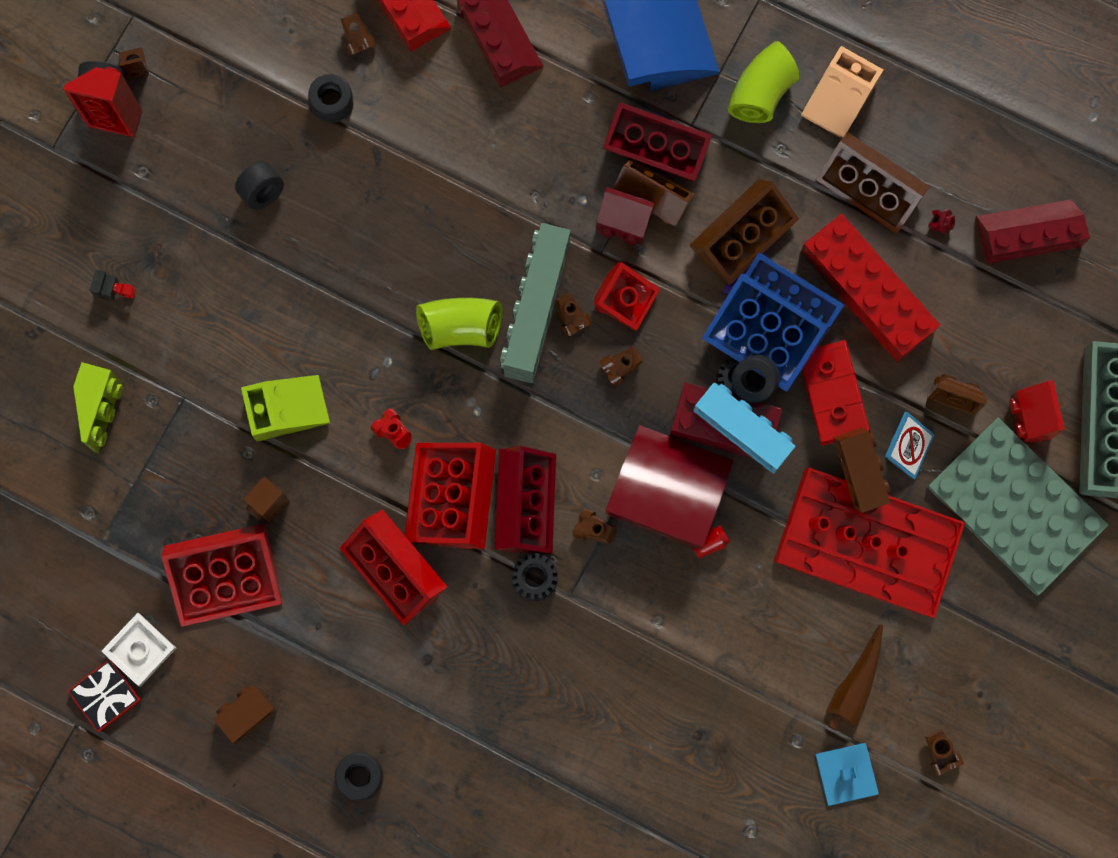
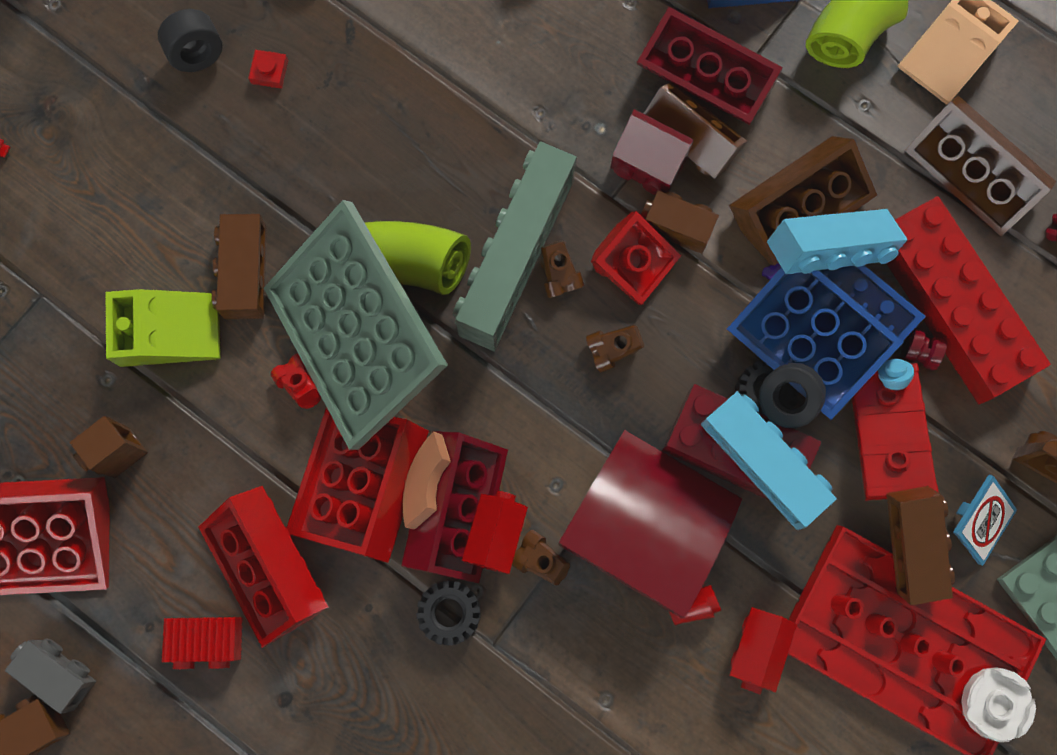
camera: 10 degrees right, 0 degrees up
none -> dark grey brick [5,638,96,714]
none -> red brick [162,617,243,669]
none -> reddish brown brick [212,214,267,319]
none -> red plate [249,50,288,89]
none -> sand green plate [264,200,448,450]
none -> nougat tile [403,432,451,530]
none -> red brick [462,490,528,574]
none -> reddish brown brick [641,191,719,254]
none -> red brick [730,607,797,695]
none -> medium azure brick [767,209,908,274]
none -> medium azure plate [878,359,914,390]
none -> dark red wheel [901,329,947,371]
none -> white tile [961,667,1036,742]

